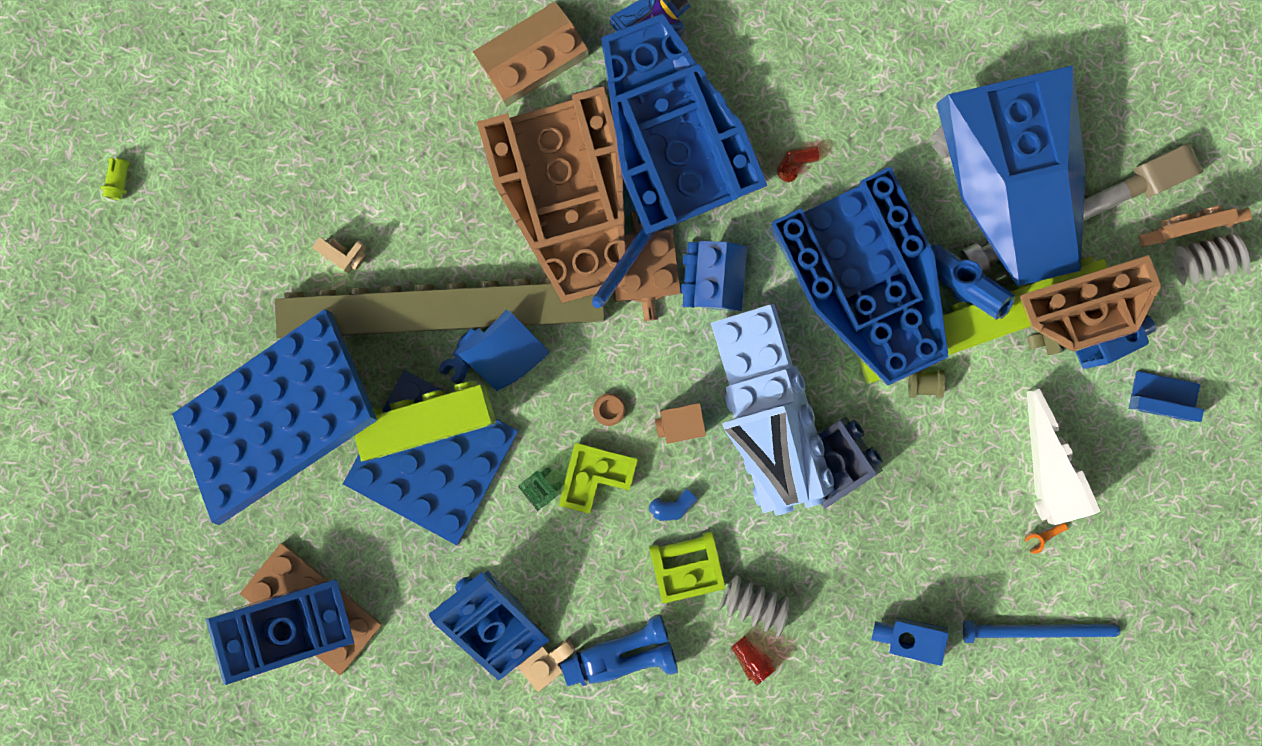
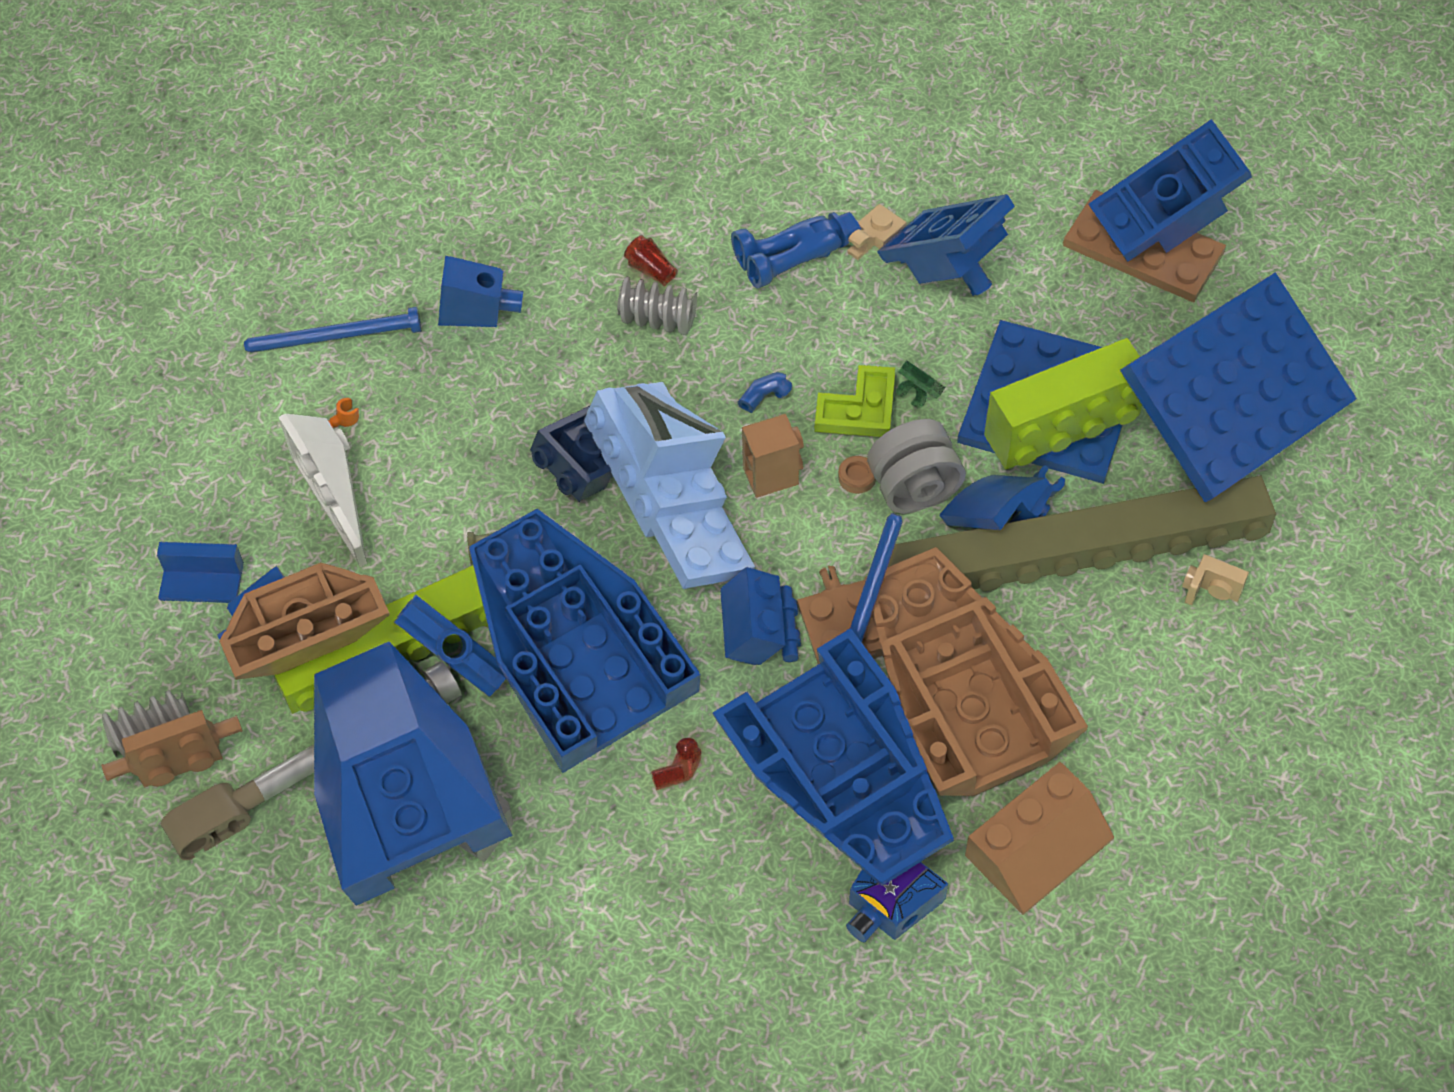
camera: 175 degrees right, 30 degrees down
lime plate [649,531,726,604] -> none
none -> light grey wheel [867,419,966,514]

